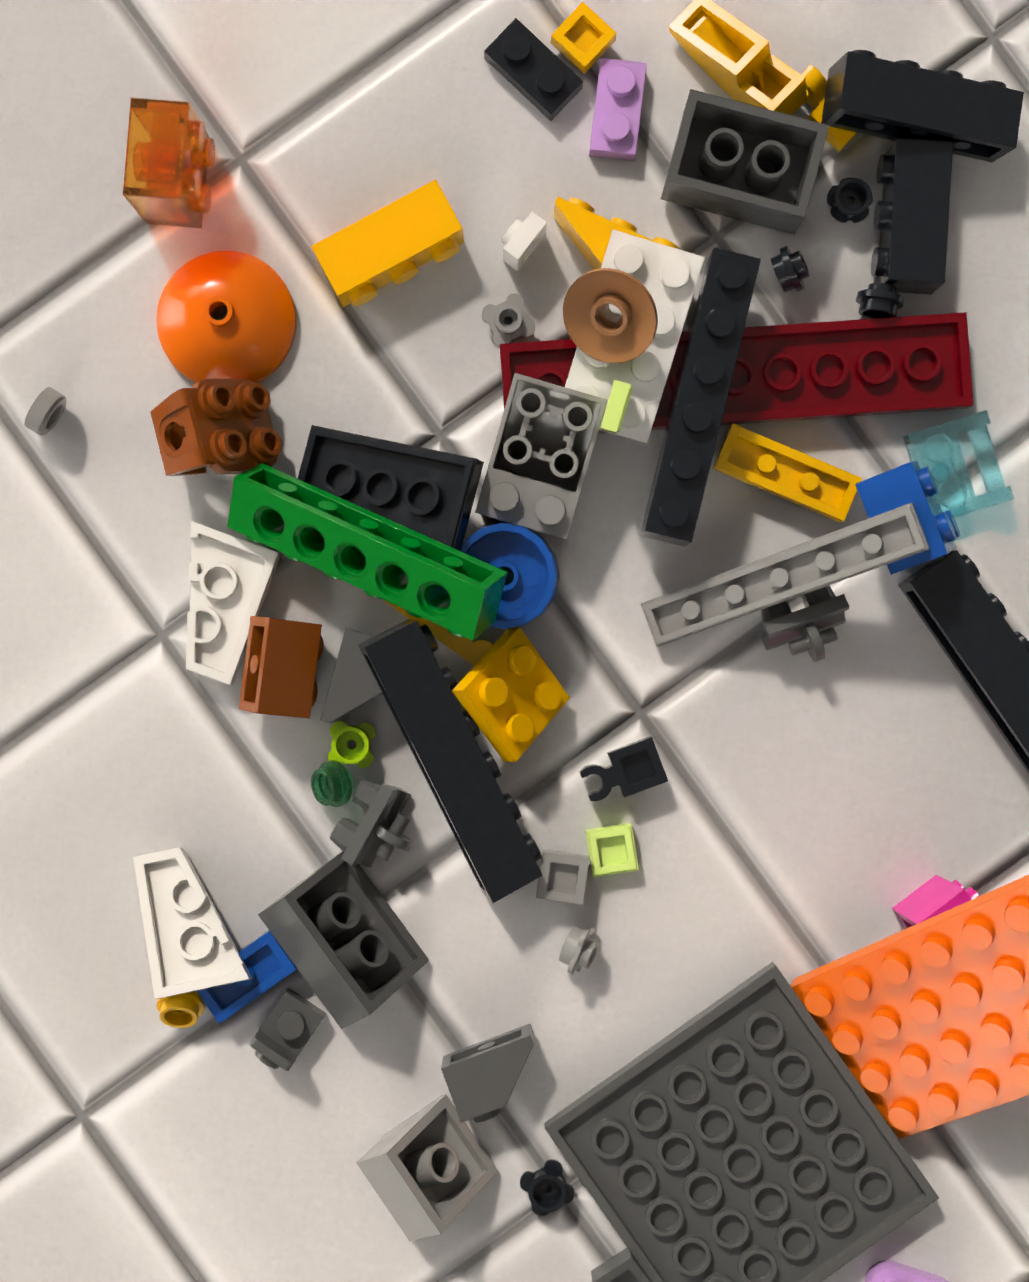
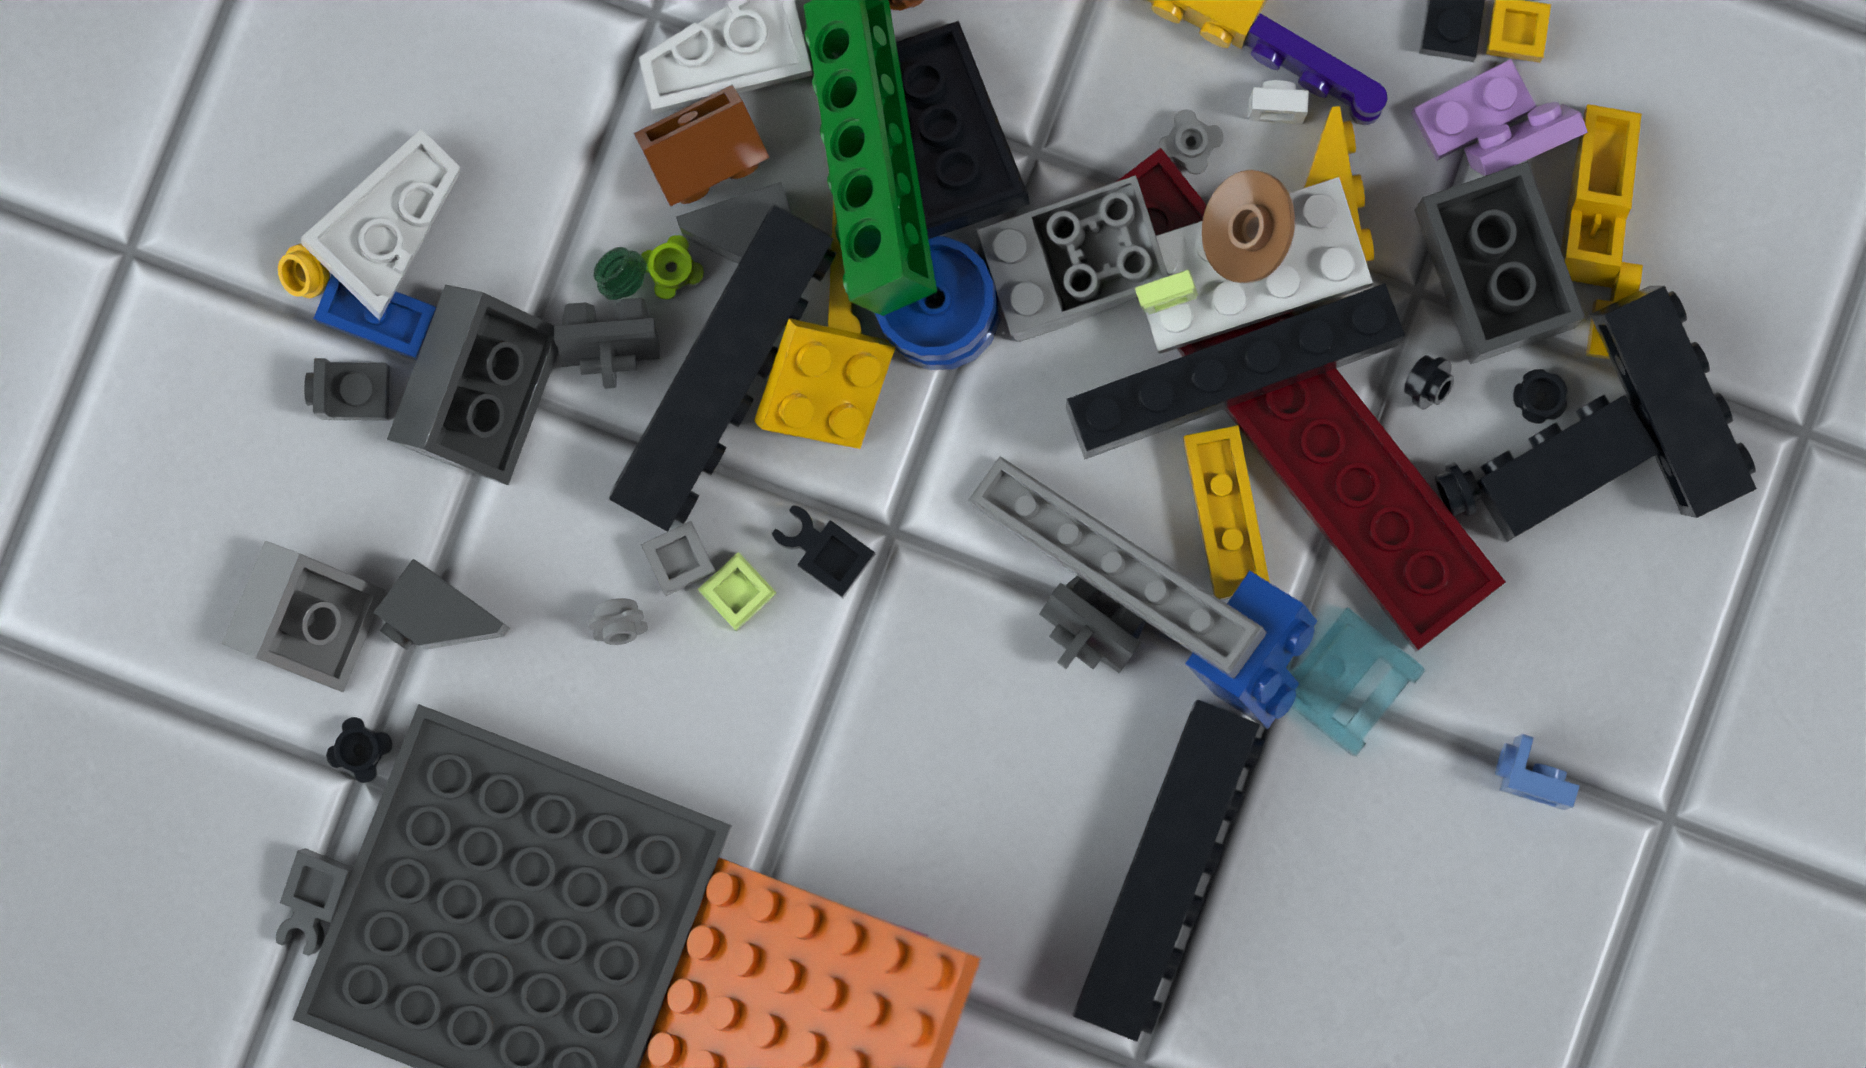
camera: 65 degrees right, 5 degrees down
none -> dark purple plate [1245,13,1388,125]
none -> lavender plate [1464,102,1588,176]

